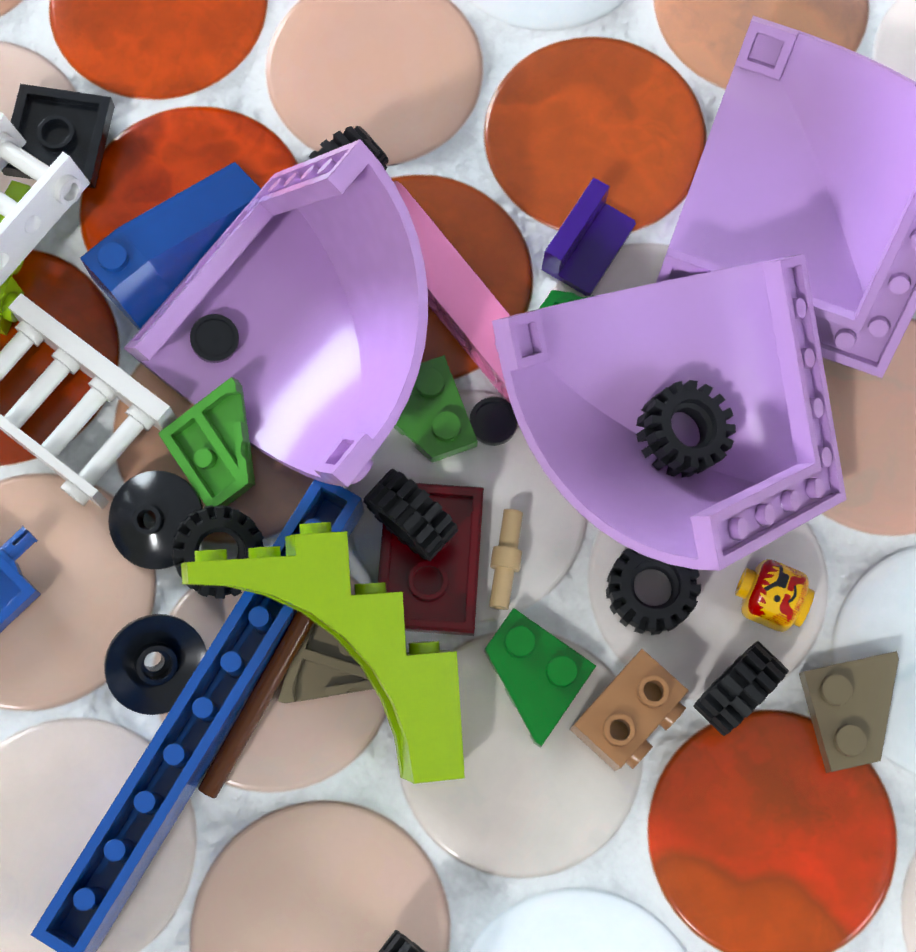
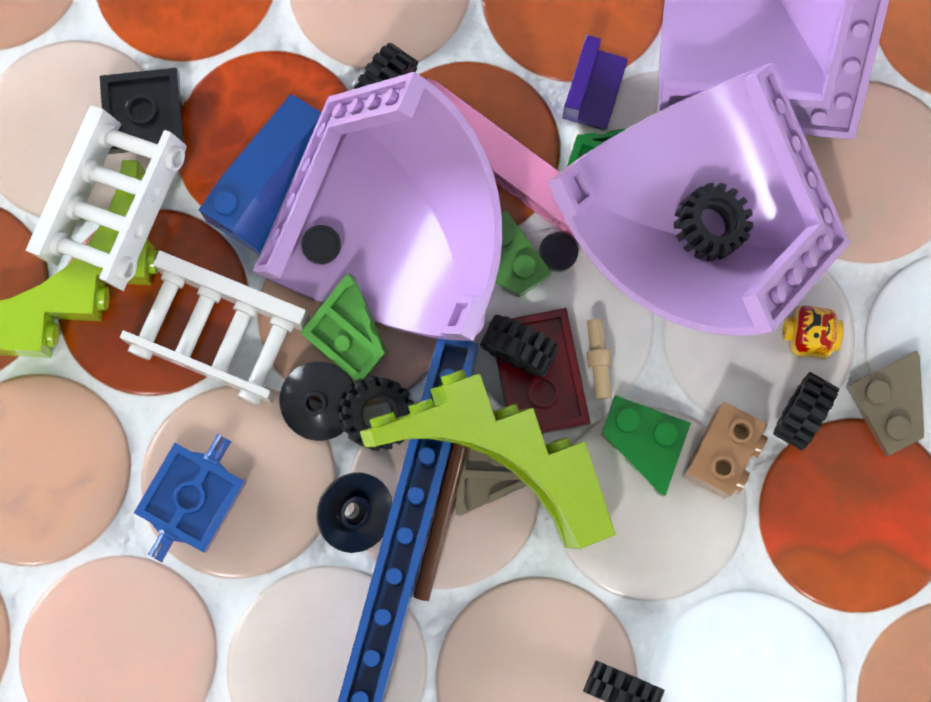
camera: 10 degrees left, 5 degrees up
black tyre [606,548,701,635] -> none

